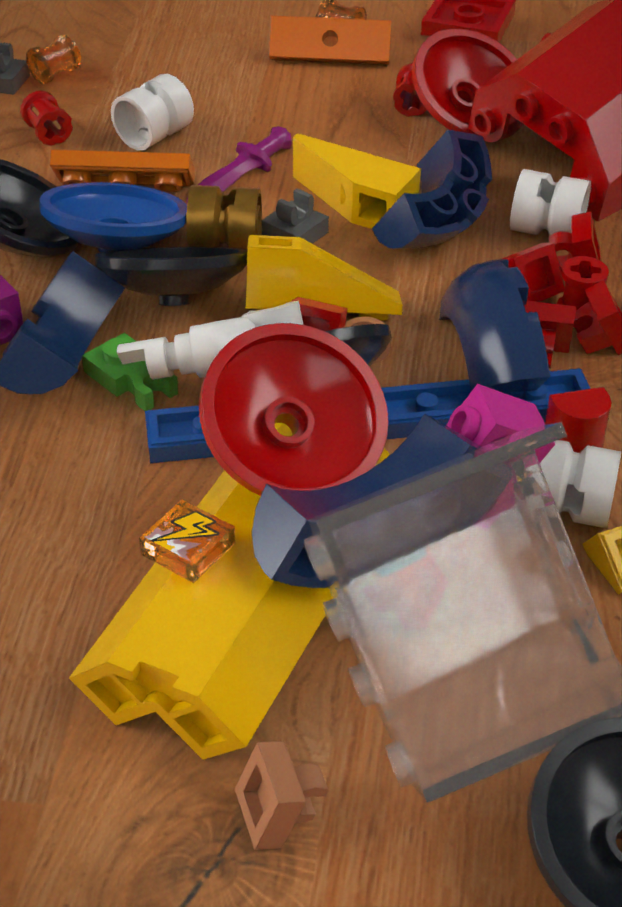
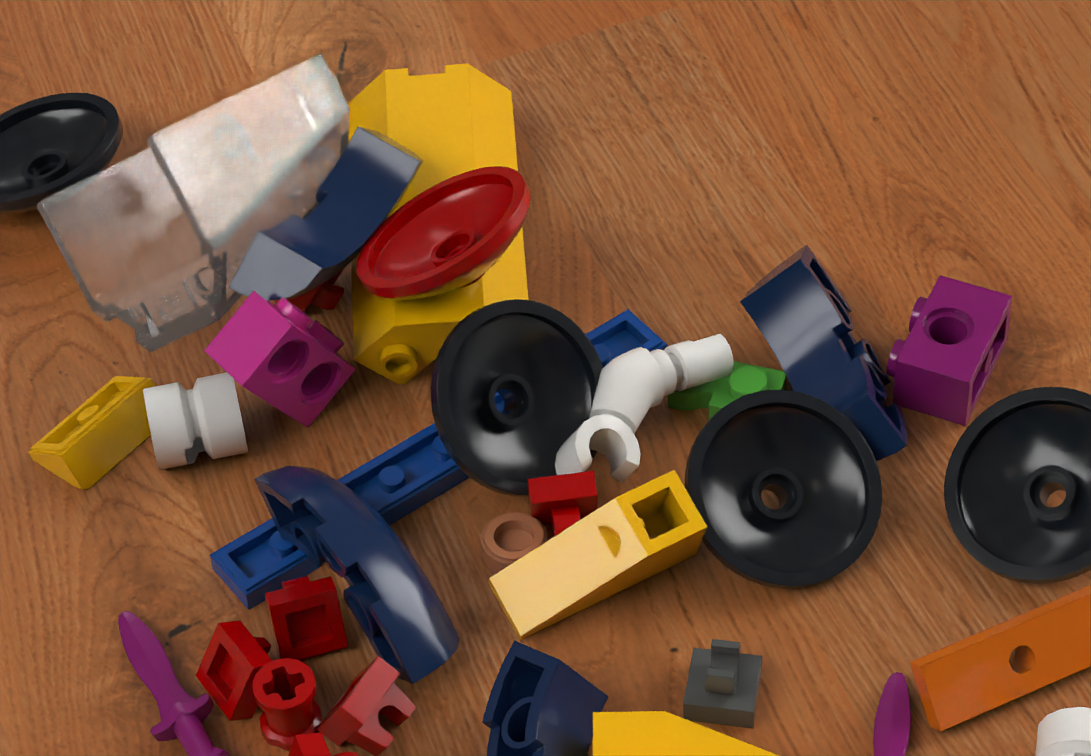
camera: 155 degrees right, 5 degrees up
blue dish [40,182,187,252] -> none
clear orange tile [139,500,236,583] -> none
pearl gold wheel [186,185,262,250] -> none
red brick [545,387,612,453] -> none

